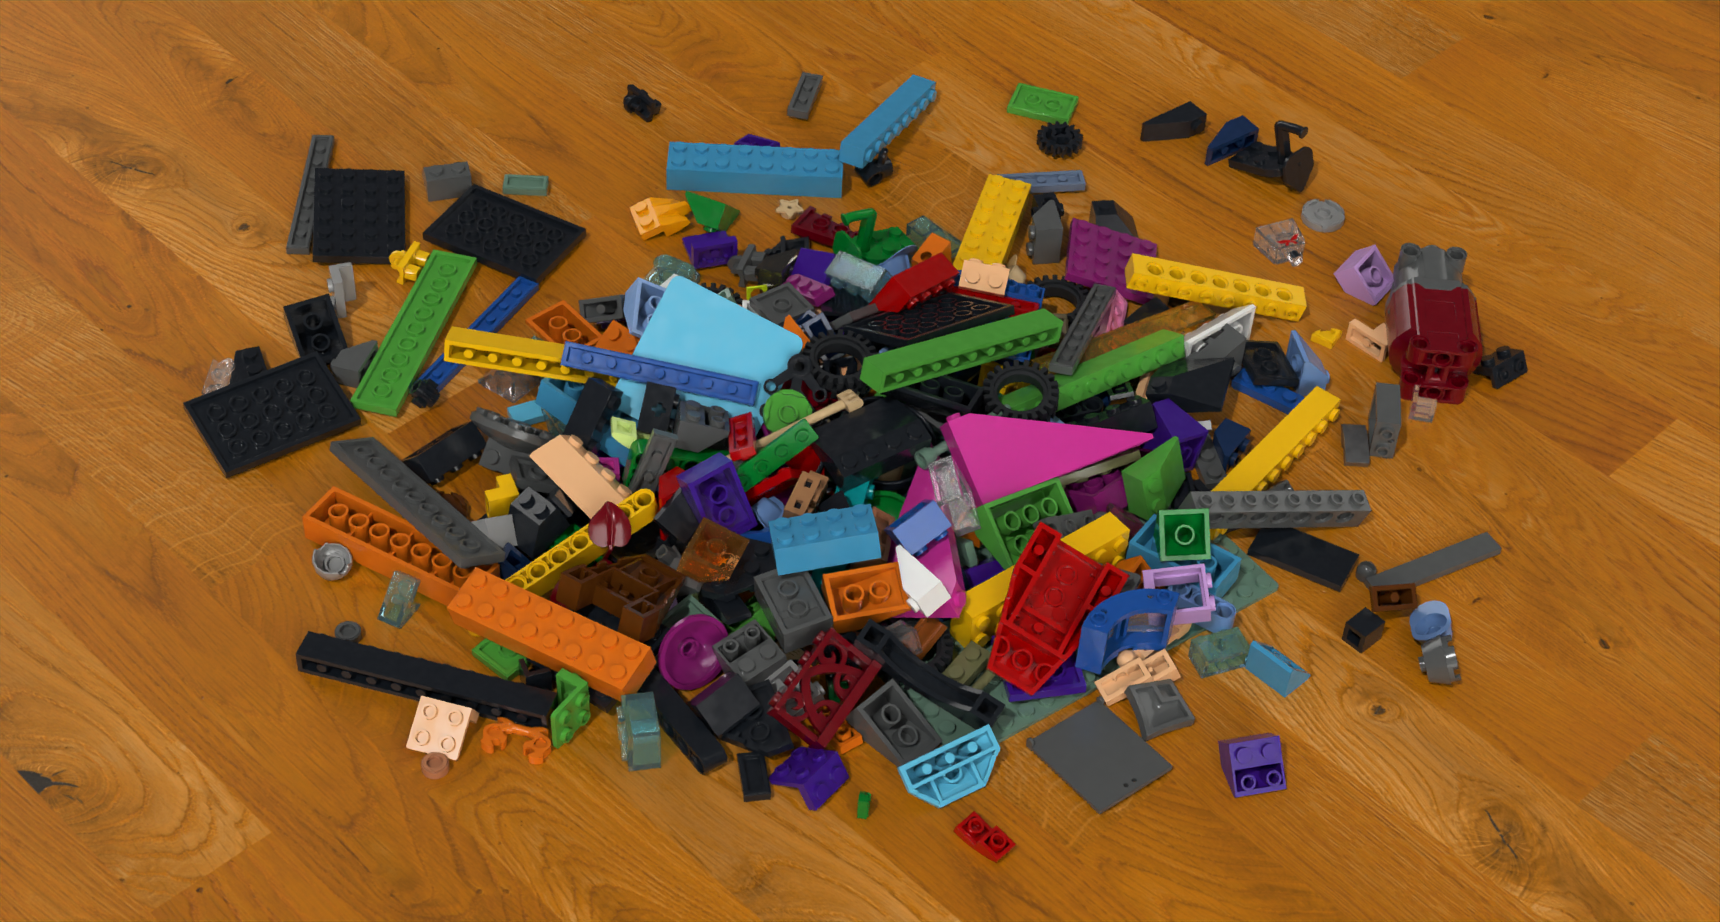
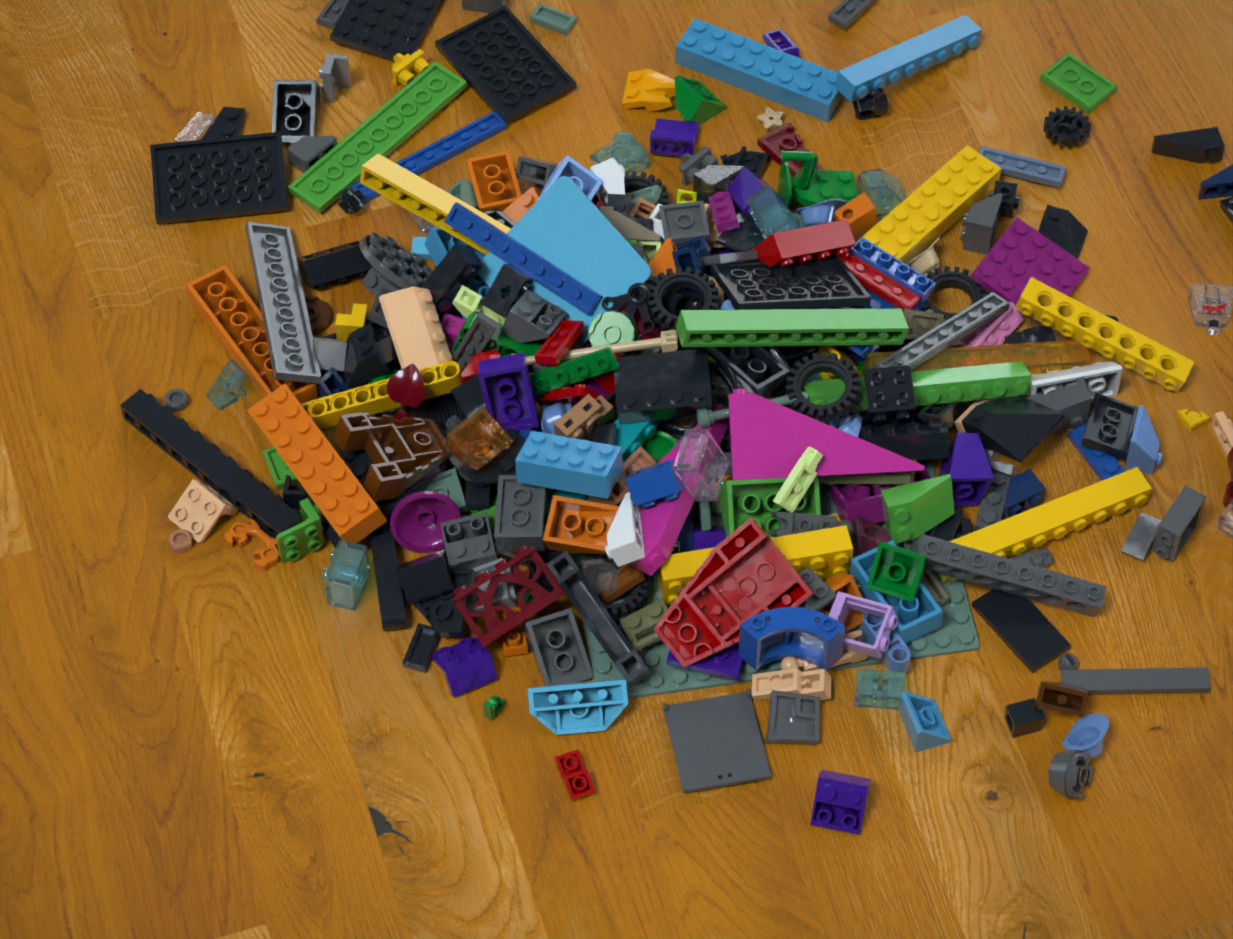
camera: 30 degrees right, 10 degrees up
light grey hair [312,542,352,581] -> none
light nougat bracket [958,258,1010,298] -> none
none -> yellowish green hinge [773,446,823,513]
none -> black bracket [864,365,916,424]

